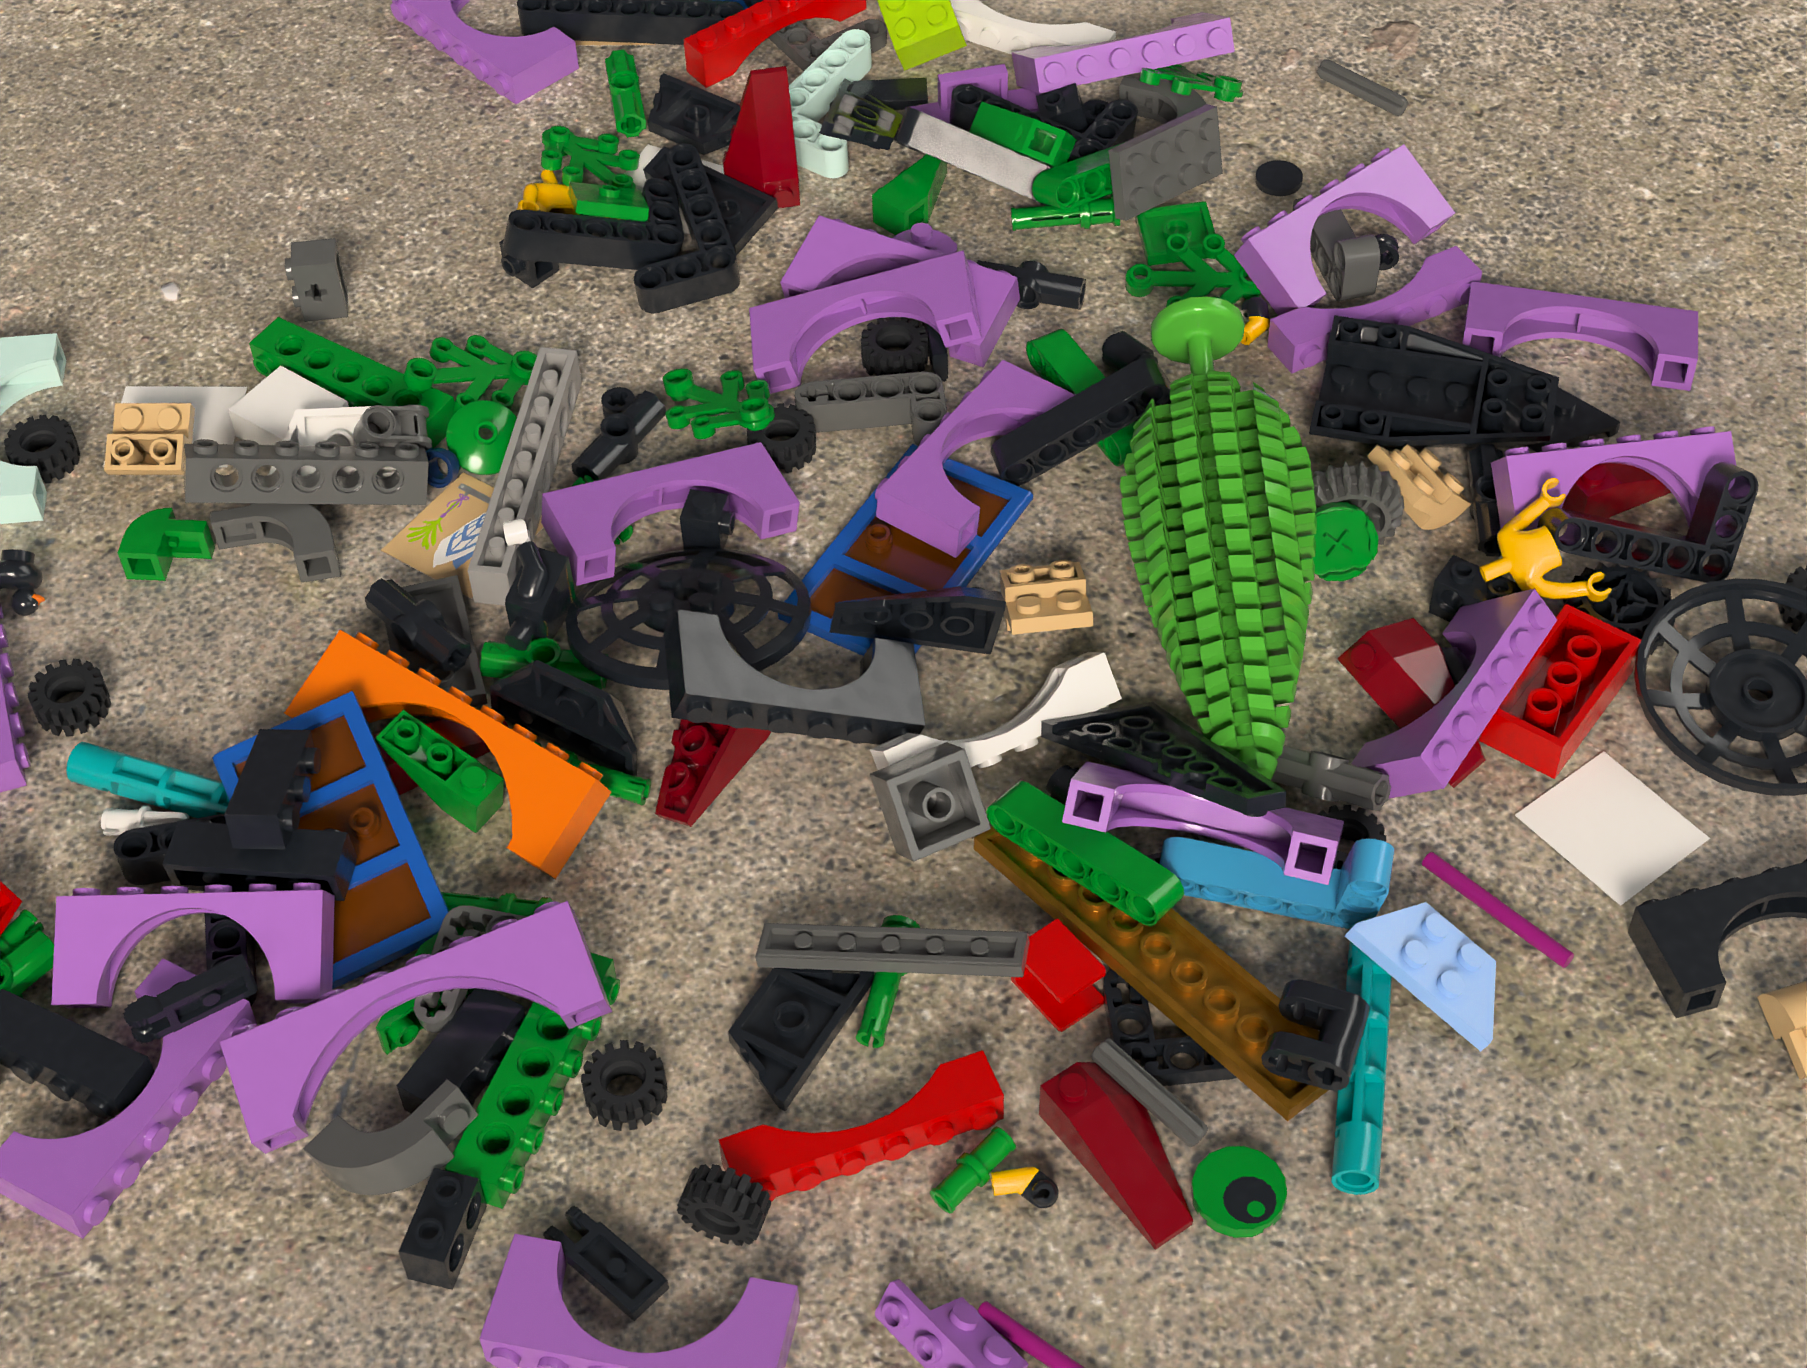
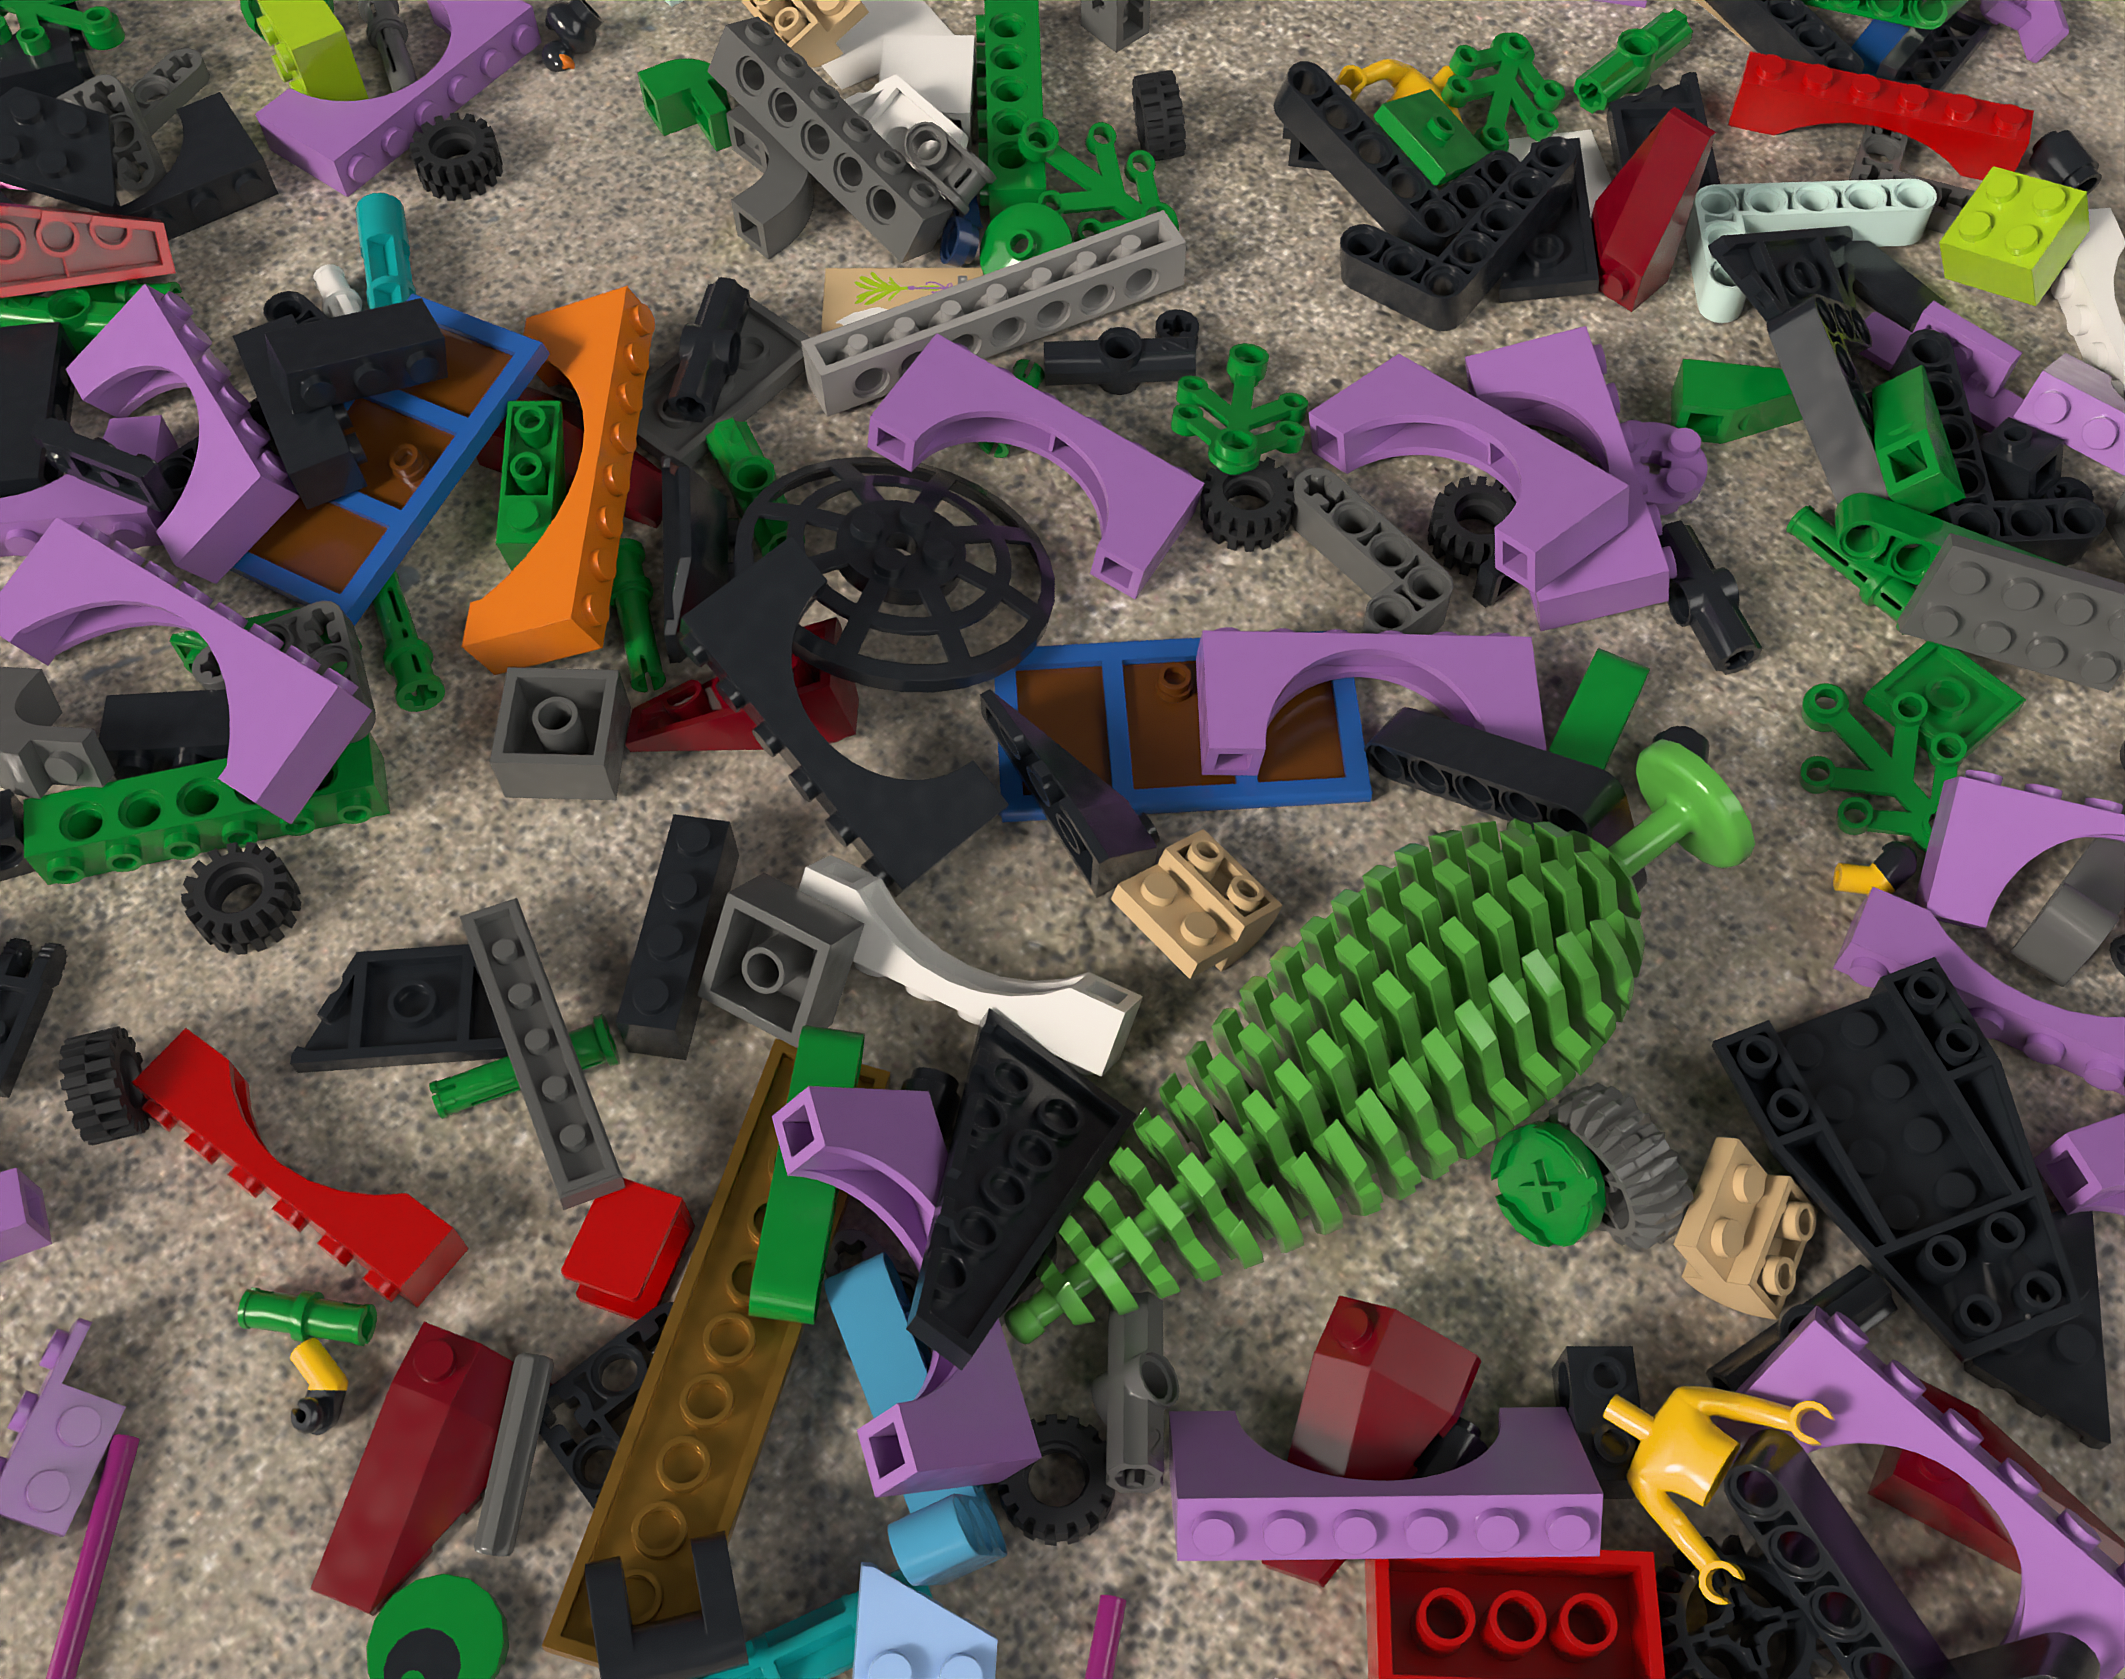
camera: 55 degrees right, 10 degrees up
black torso [503,519,576,651] -> none
black brick [680,489,735,549] -> none
none -> dark grey brick [490,667,631,800]
none -> black brick [615,814,739,1060]
none -> black tyre [1132,70,1186,161]

